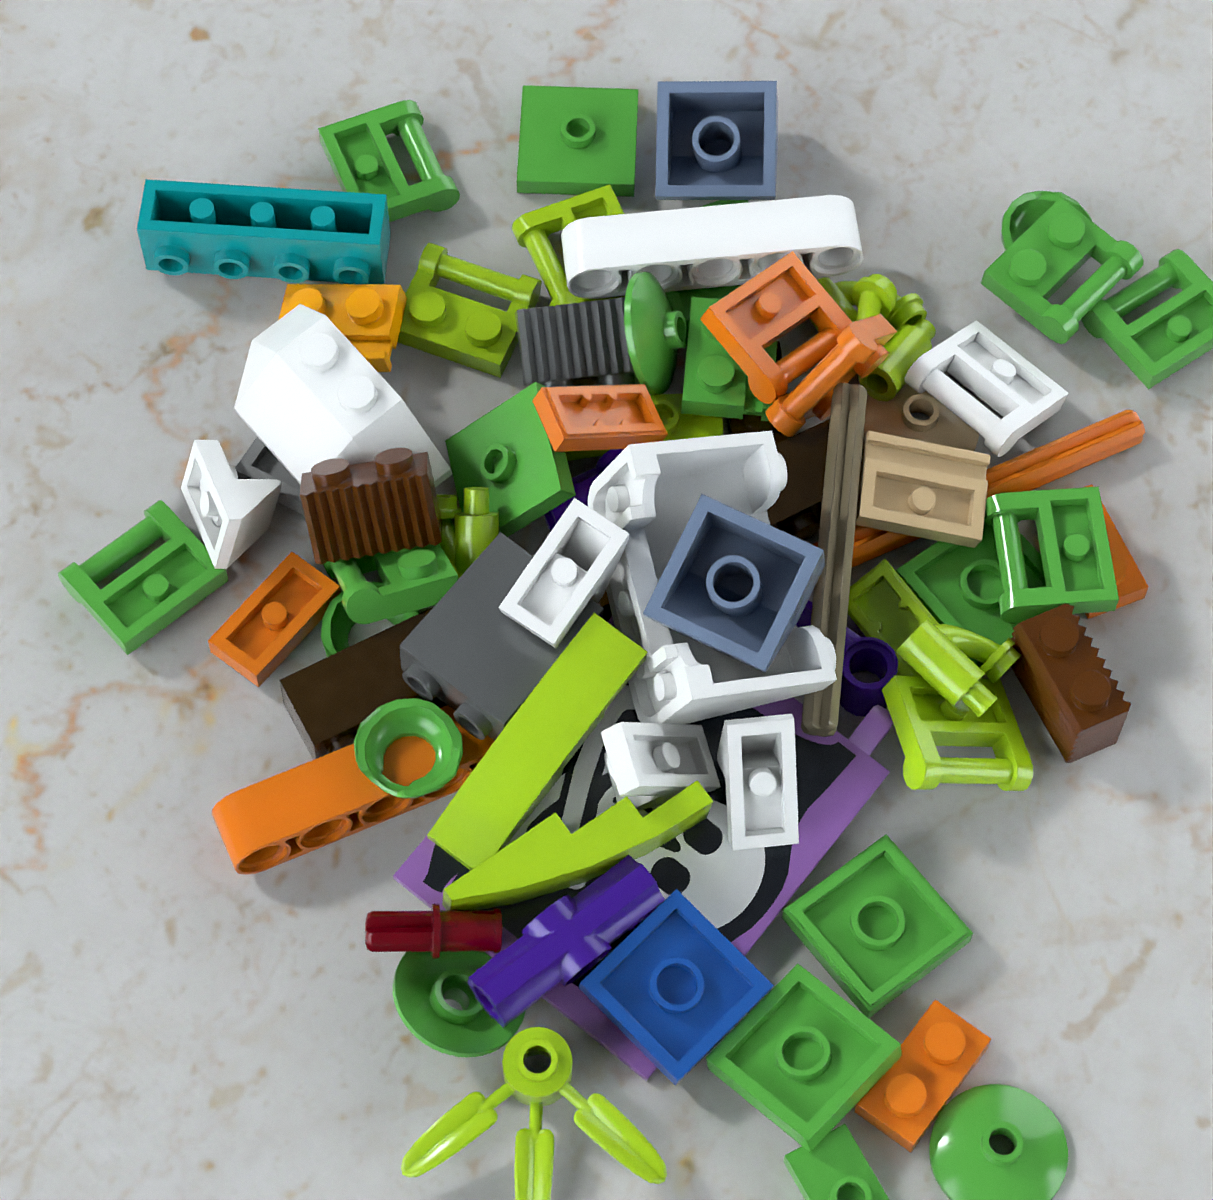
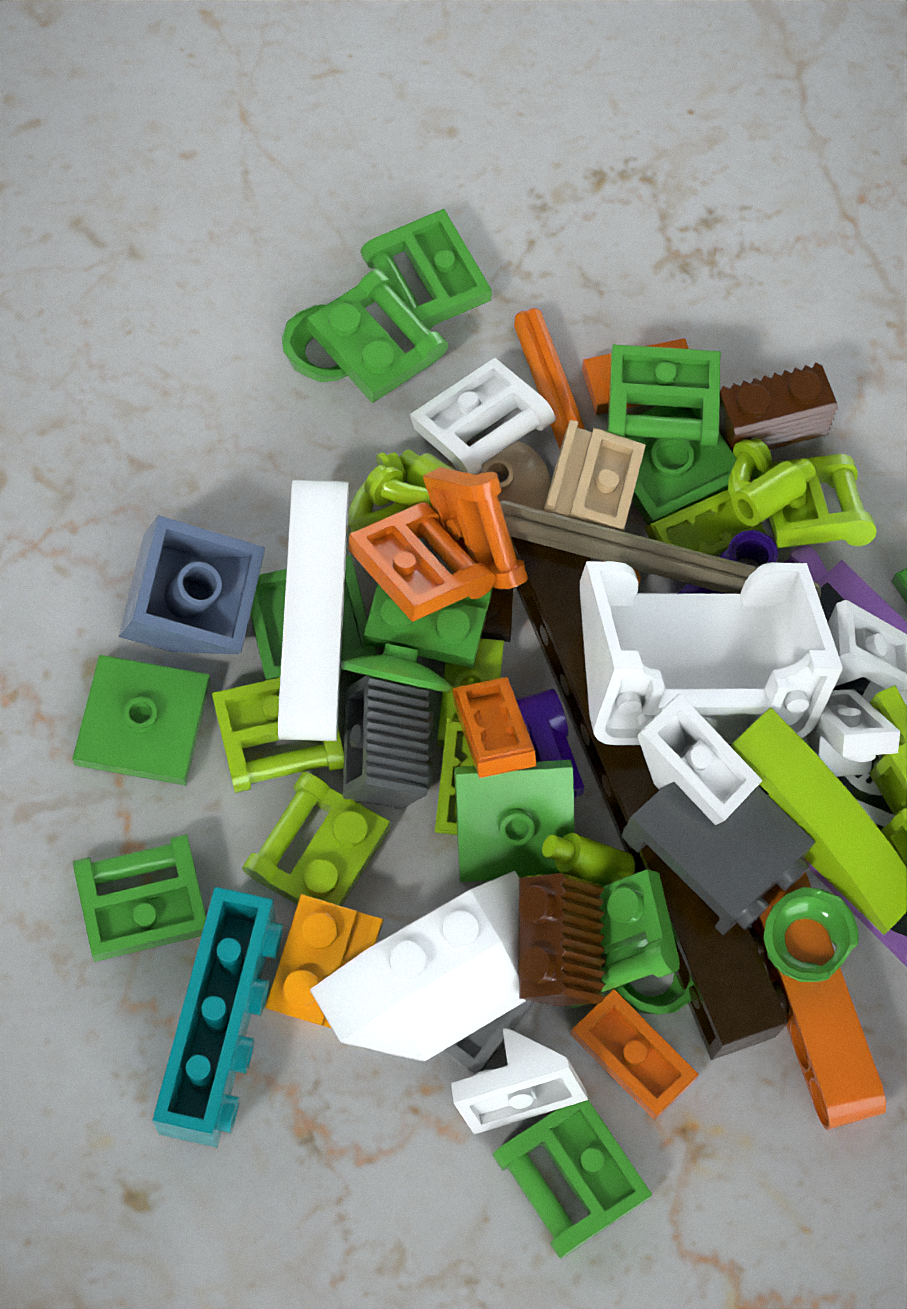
camera: 85 degrees left, 5 degrees up
sand blue slope [643,494,825,673] -> none

